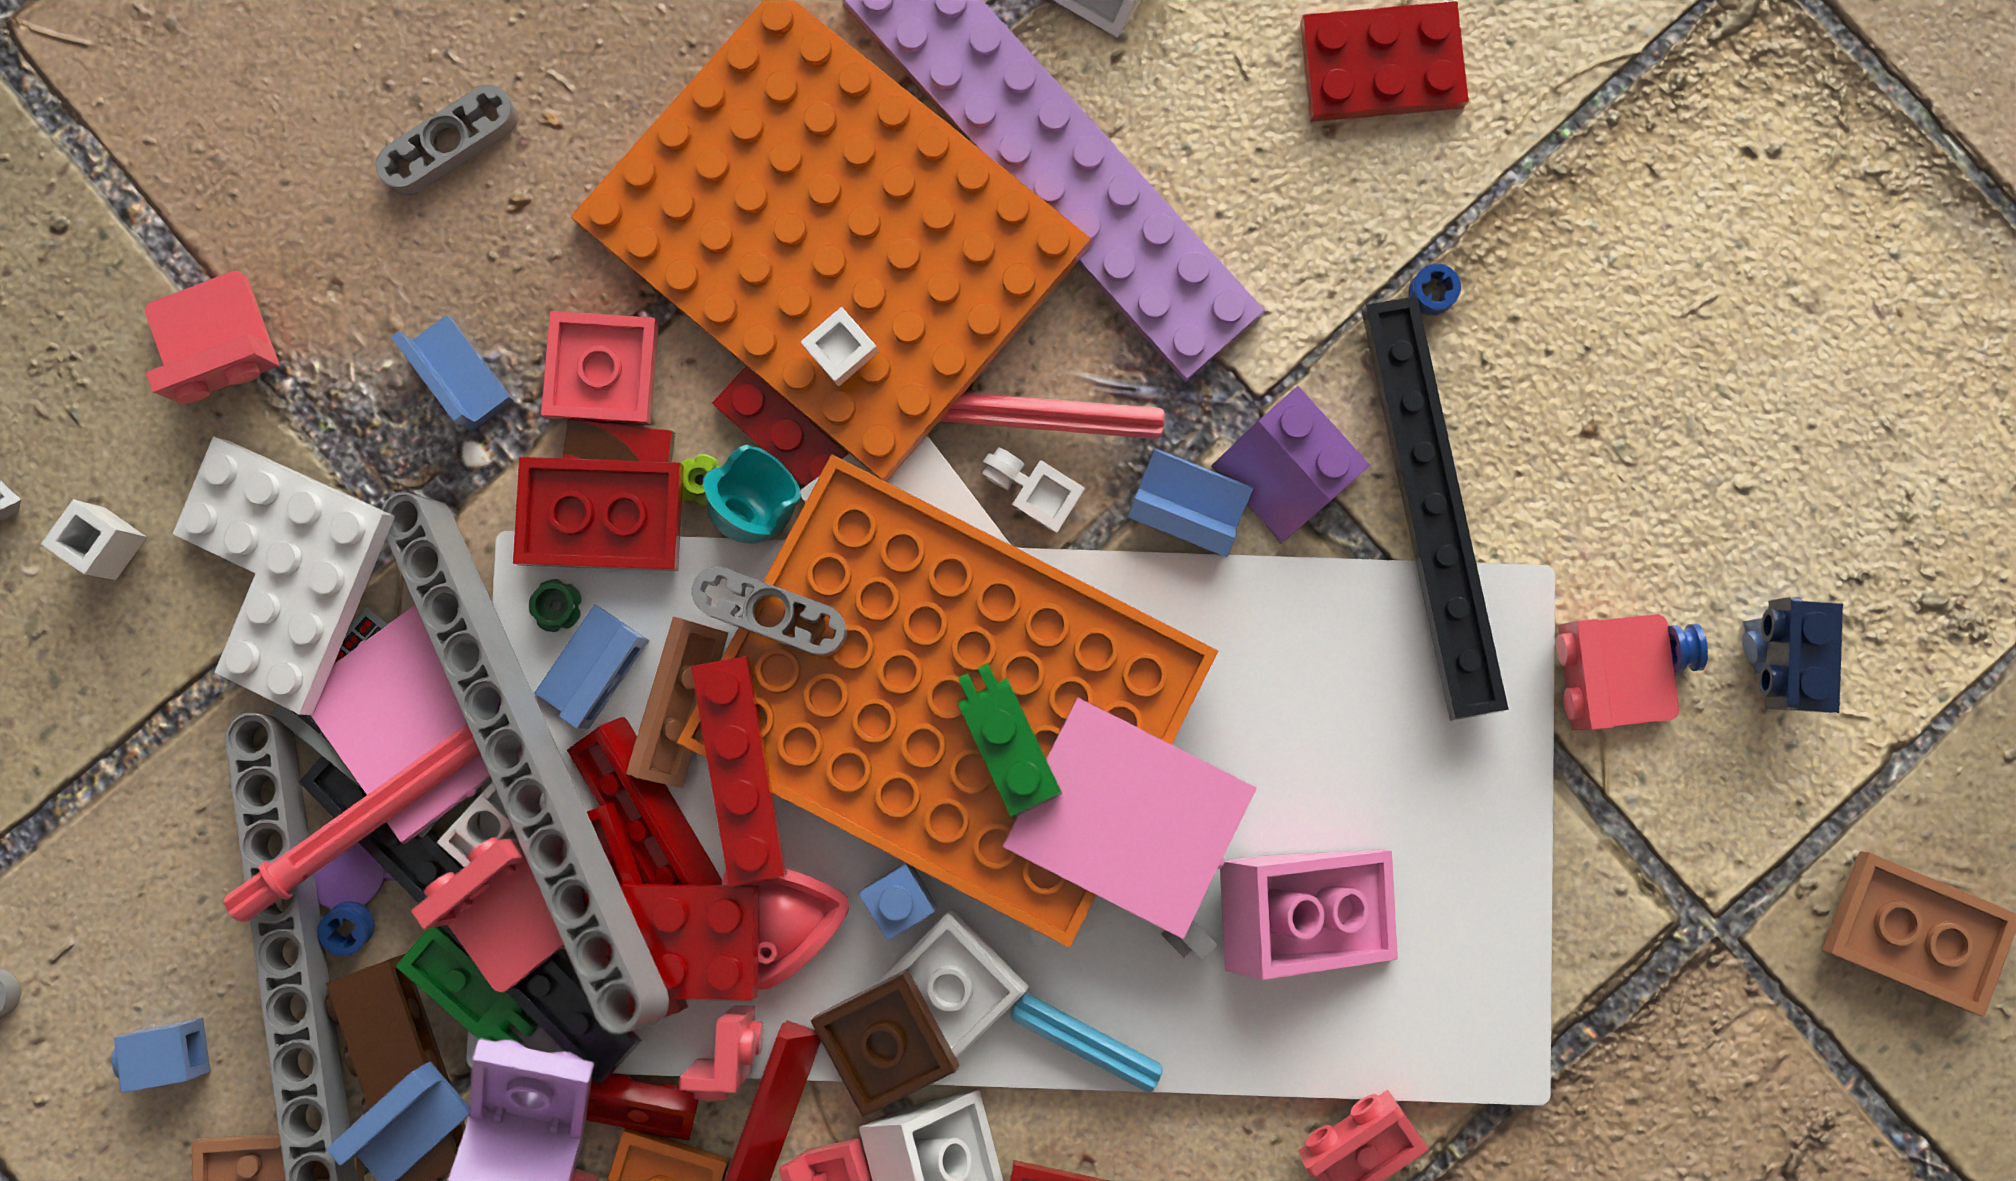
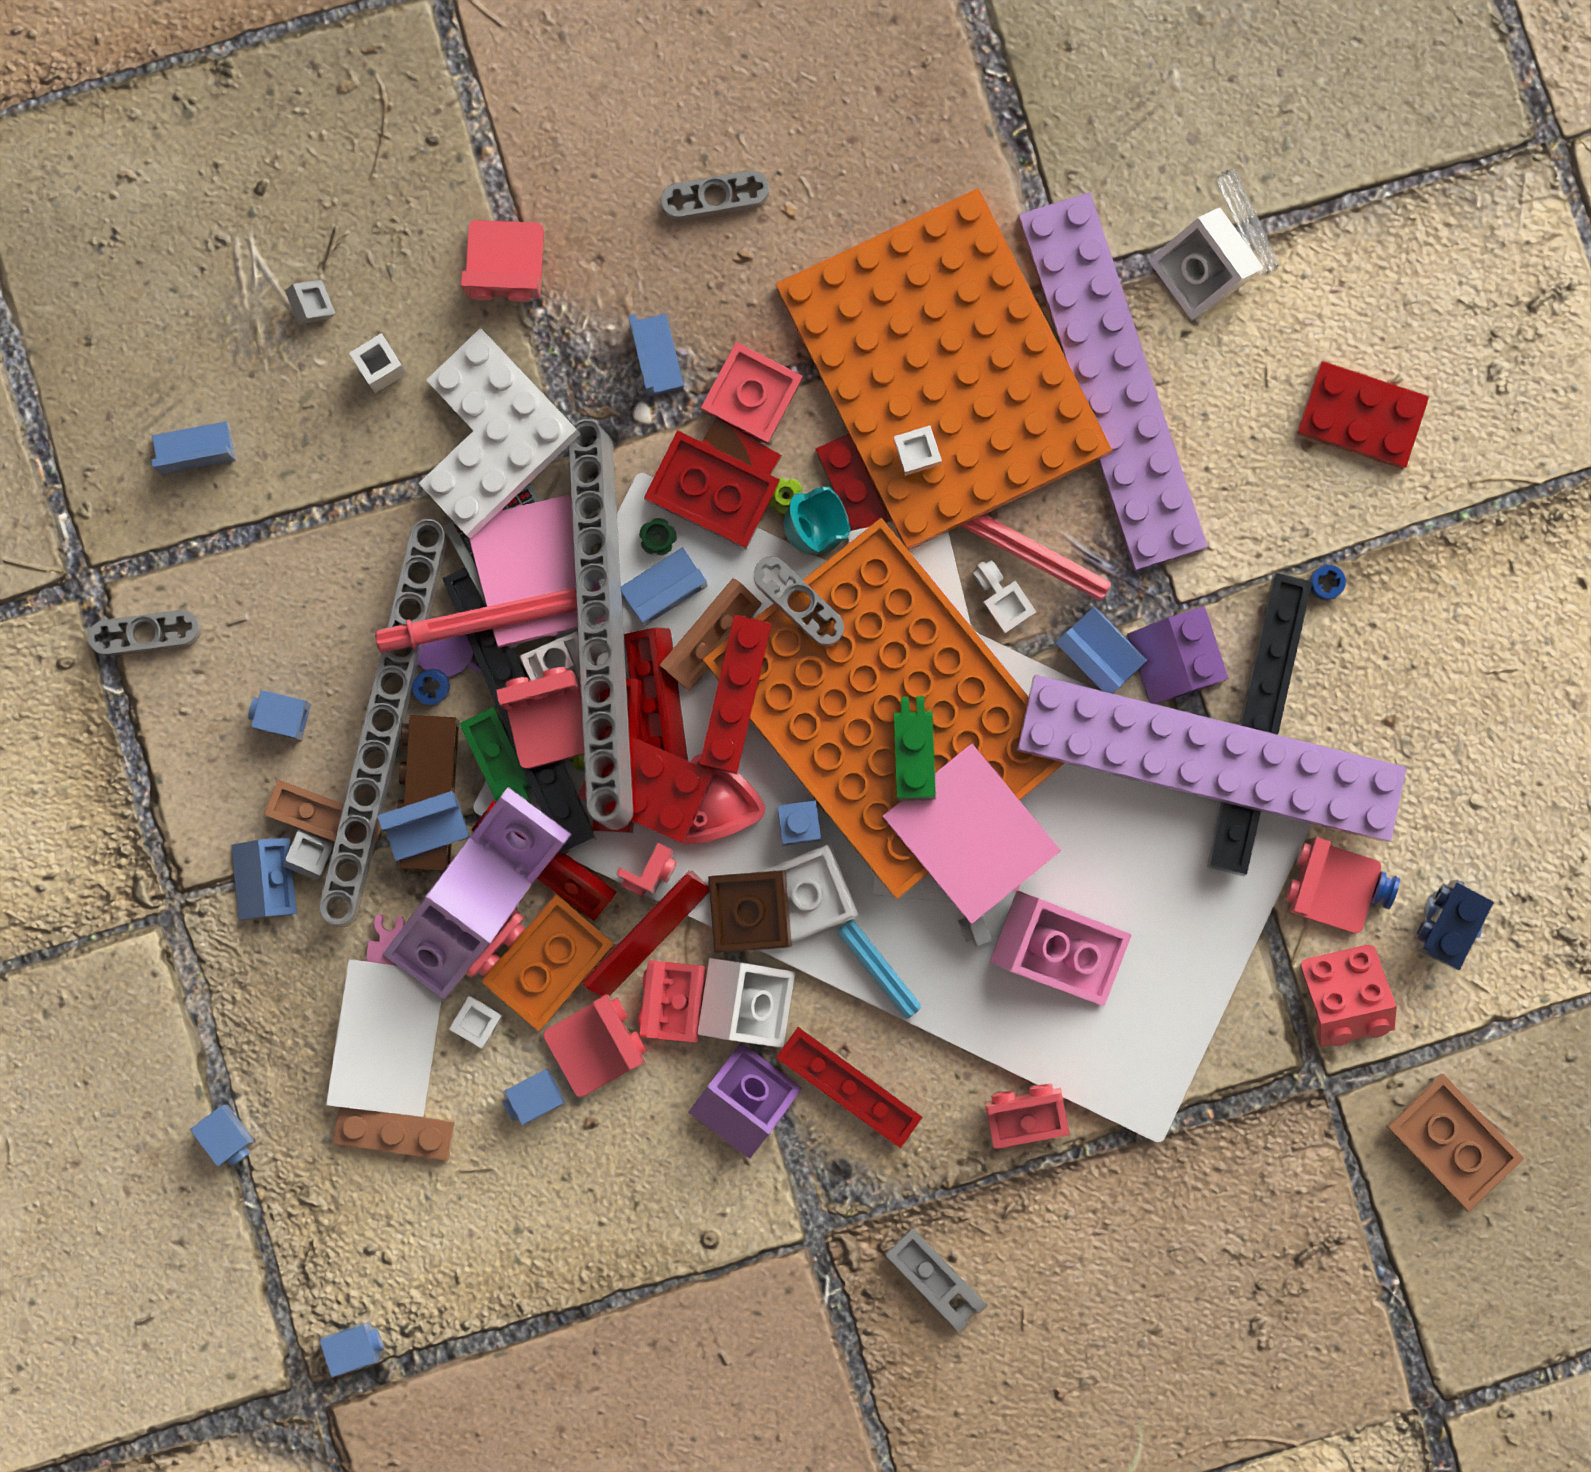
camera: 20 degrees right, 0 degrees up
none -> lavender plate [1016,675,1406,843]
none -> coral bracket [1301,945,1397,1047]

